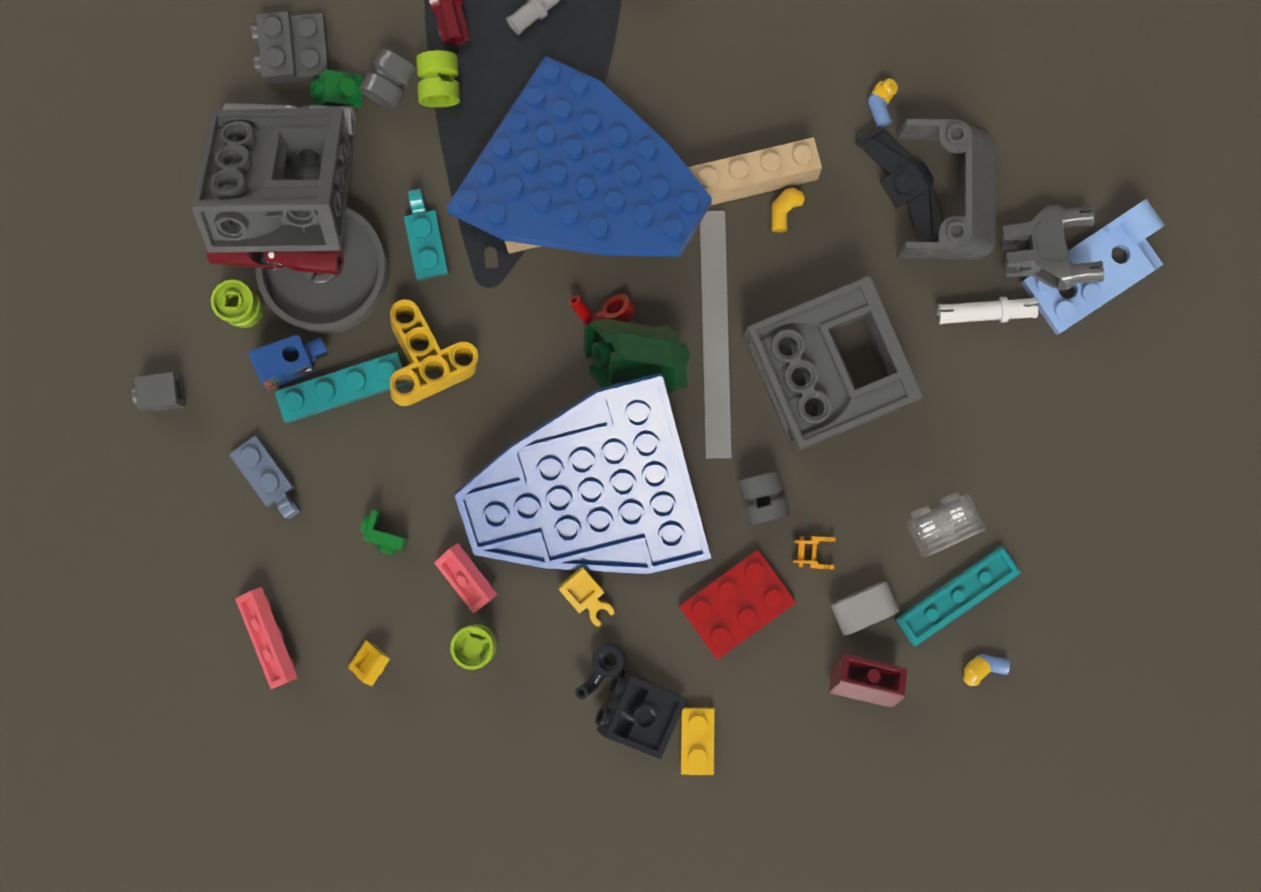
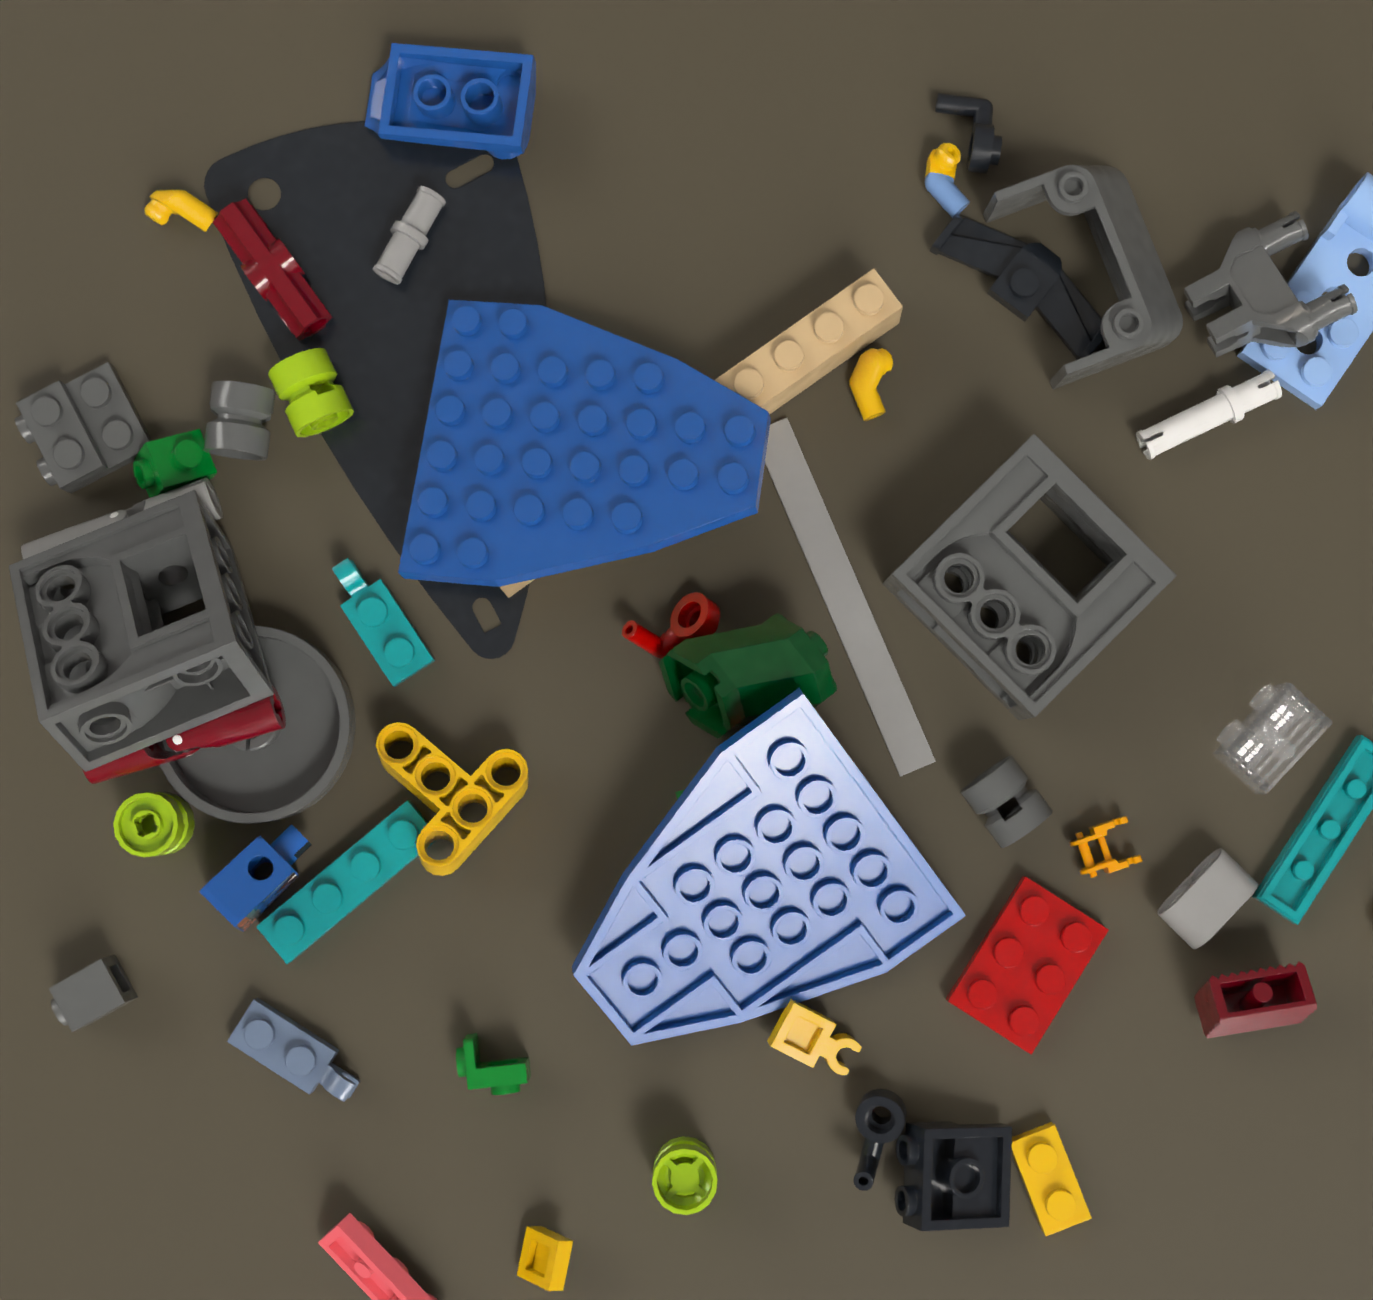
camera: 25 degrees left, 0 degrees up
coral plate [434,543,498,614] -> none
none -> black plate [935,93,1002,174]

